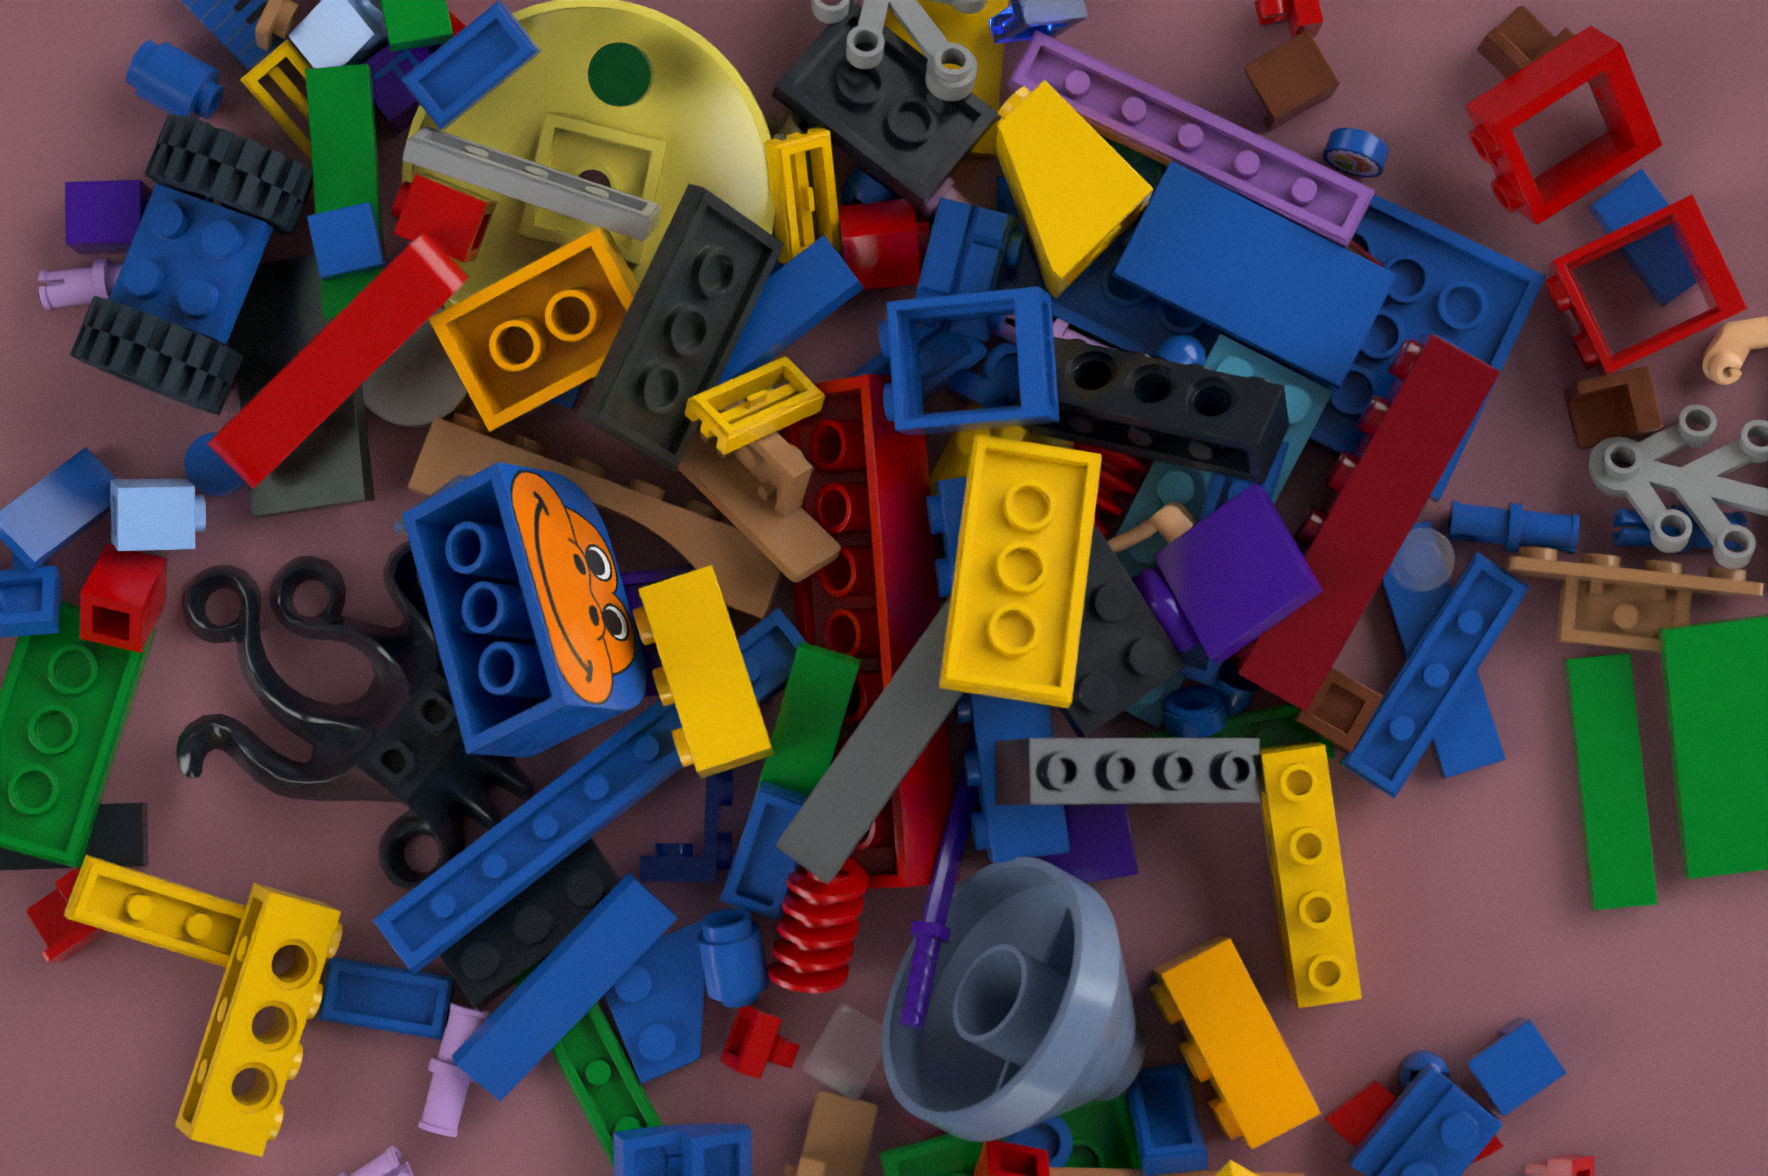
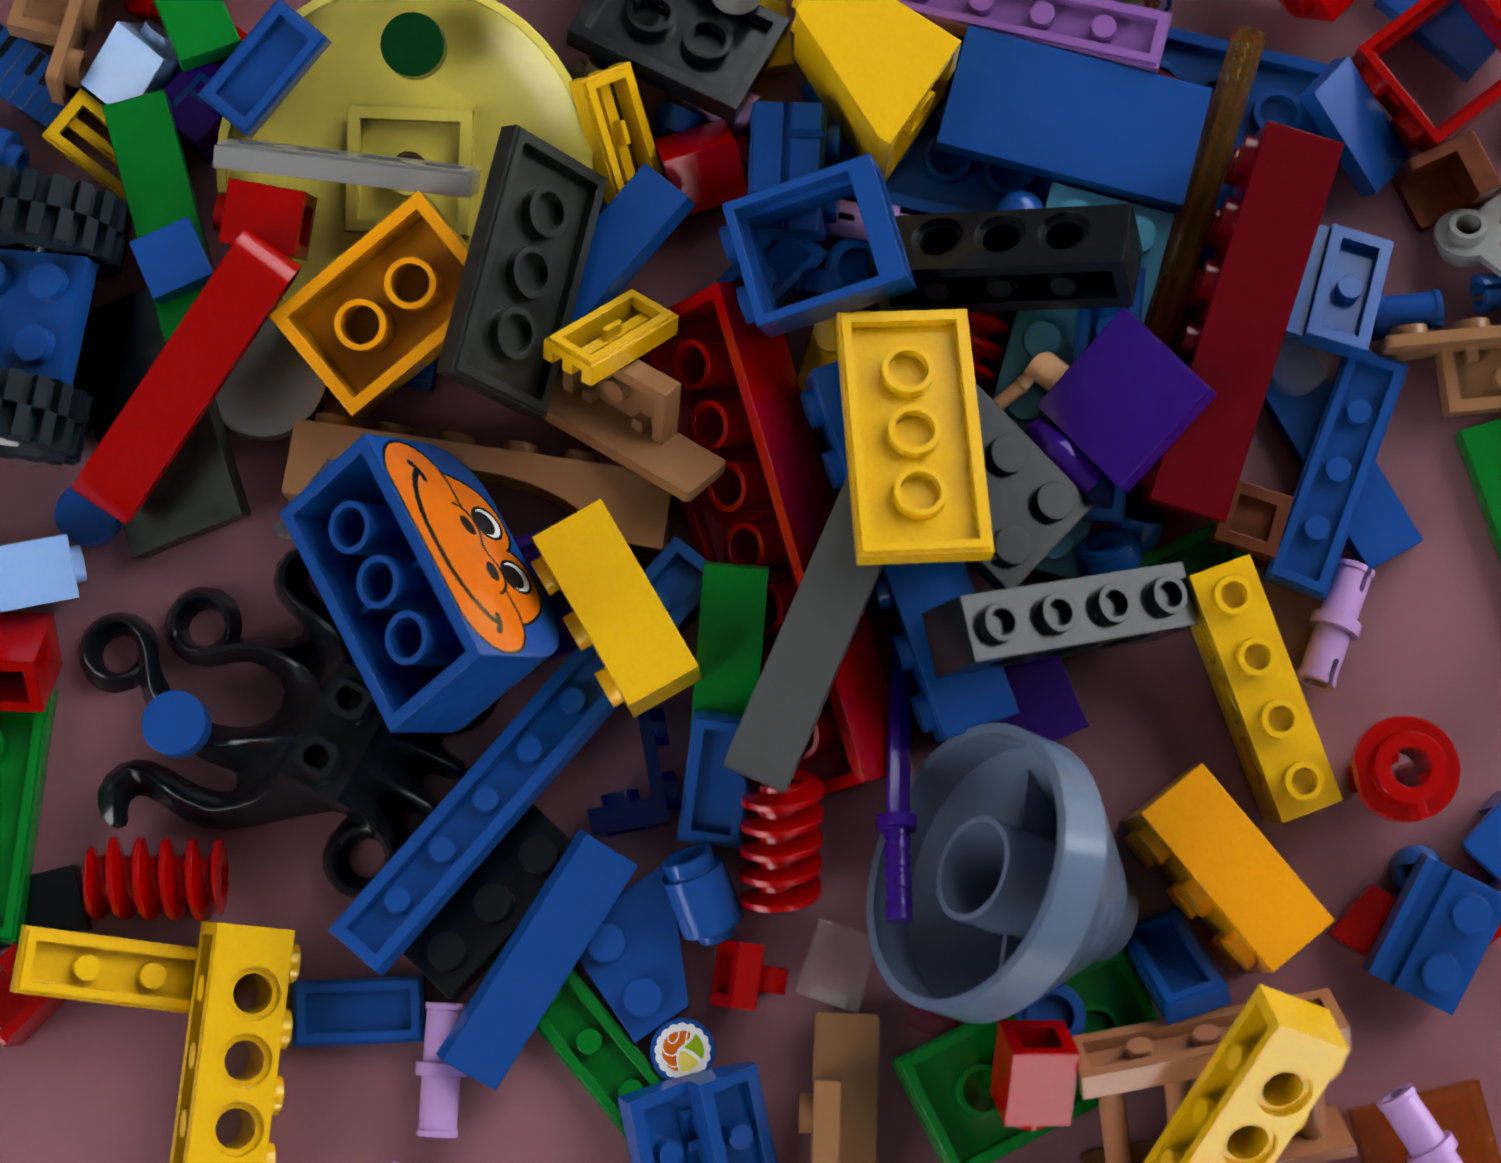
camera: 15 degrees left, 5 degrees down
none -> red piece [83,837,229,921]
none -> blue tile [141,690,212,758]
none -> tile [650,1018,716,1080]
none -> clear orange axle [1144,25,1267,350]
none -> blue plate [1285,223,1394,362]
none -> lavender pin [1296,558,1376,691]
none -> blue tile [1299,56,1411,197]
none -> red piece [1347,715,1461,823]

